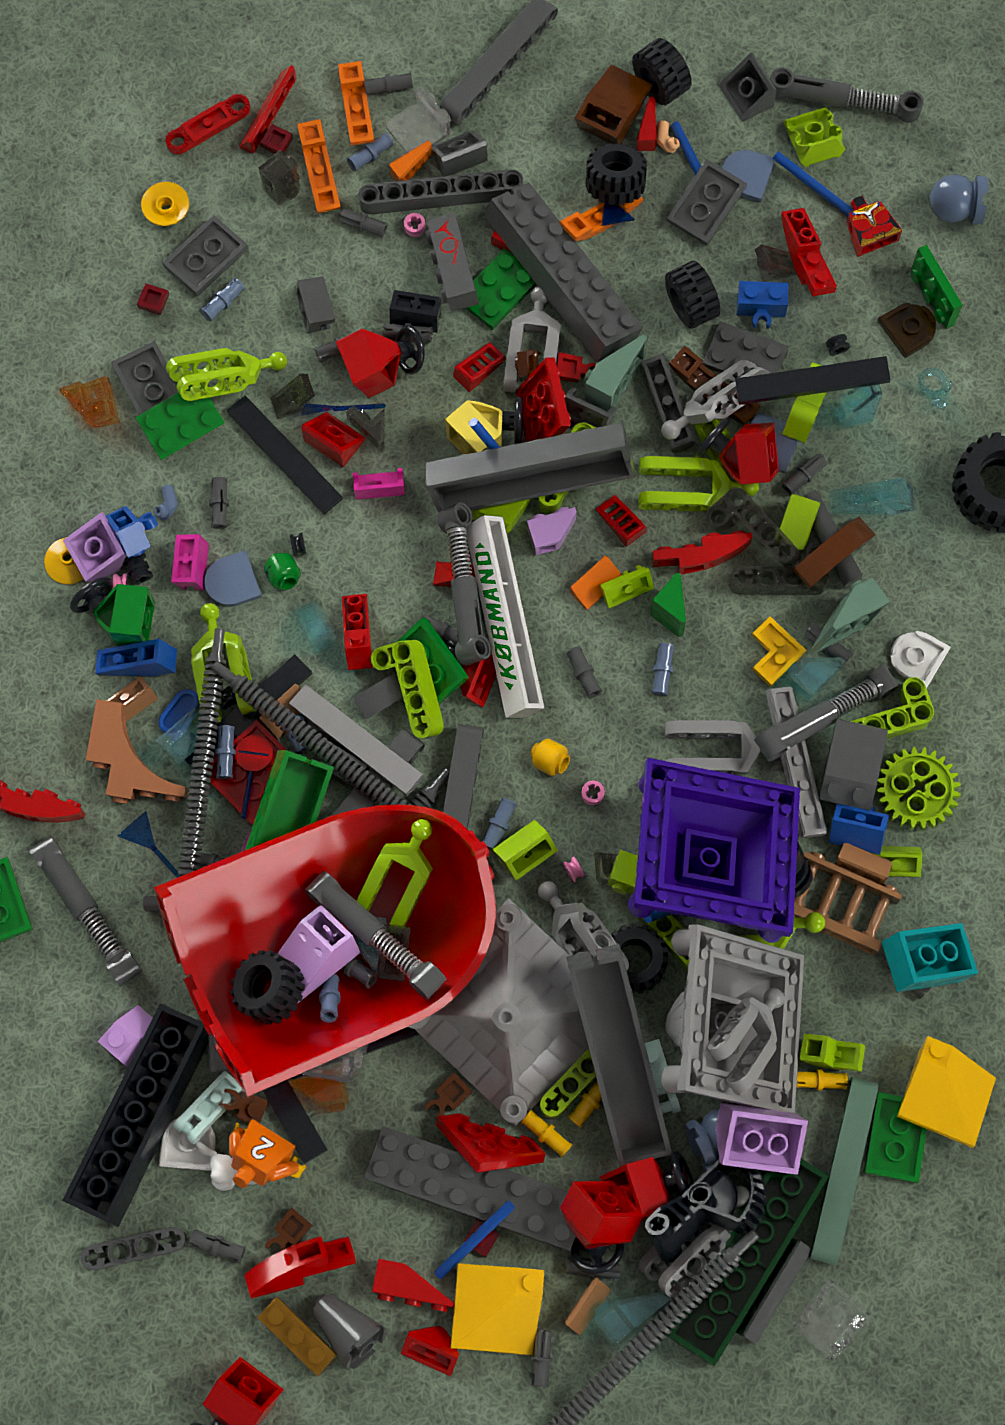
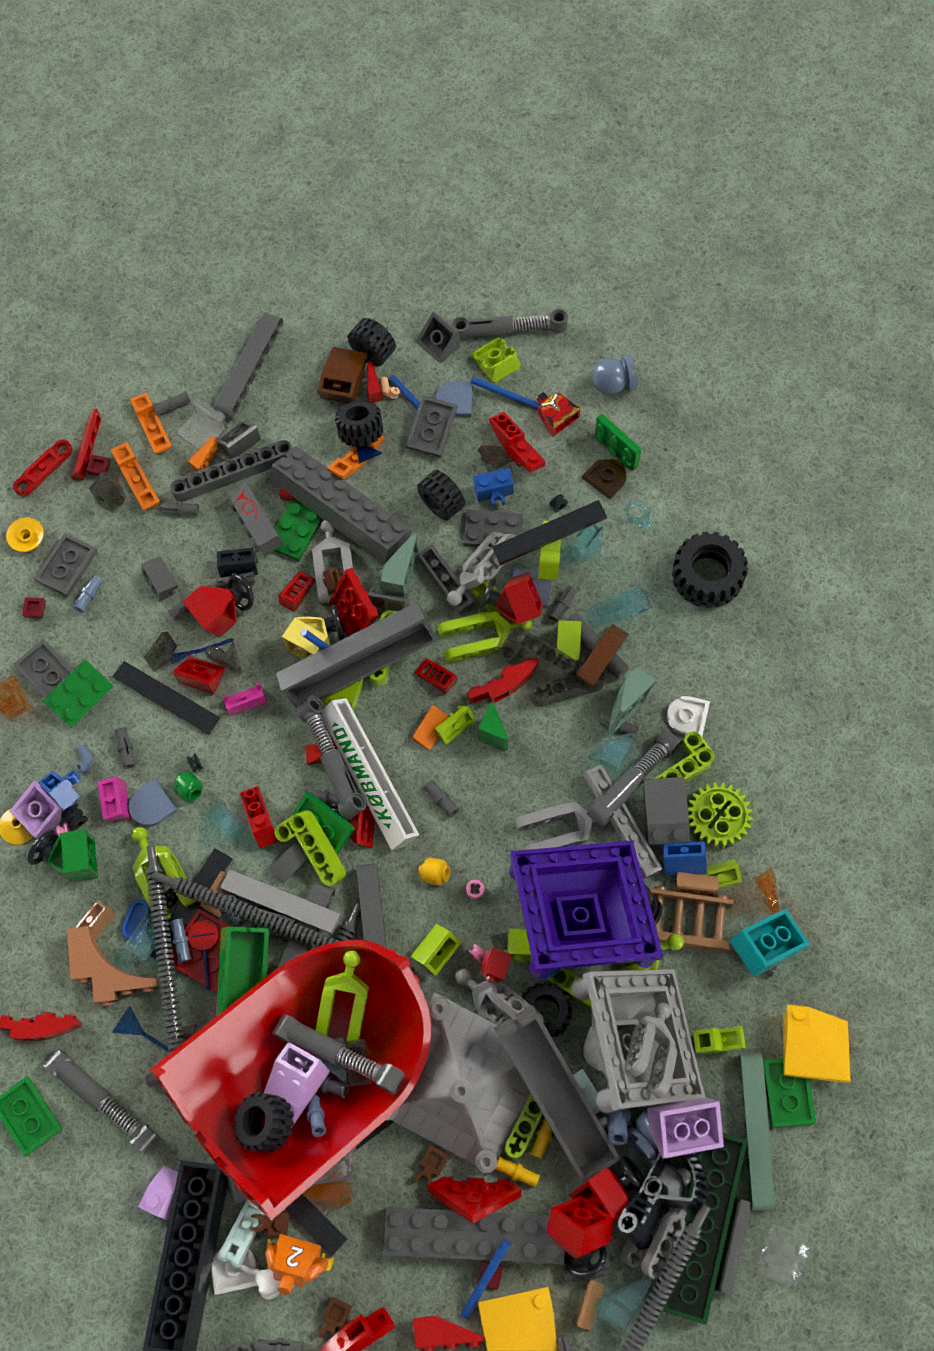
camera: 15 degrees left, 5 degrees down
blue slope [95,639,177,676] -> none
lime piece [166,348,288,401] -> none
sand blue pin [347,132,394,171] -> none
bright pink bush [404,213,426,237] -> none
sand blue pin [483,797,517,850] -> none
lavender slope [527,507,576,556] -> none
red plate [556,352,597,383] -> none
sand blue pin [652,643,674,696] -> none
reddish brown slope [669,345,761,425] -> none
yellow plate [752,617,807,687] -> none
yellow pin [796,1069,848,1091] -> none
none -> red slope [480,948,512,984]
none -> sand blue piece [602,1082,631,1145]
none -> clear orange slope [755,868,780,914]

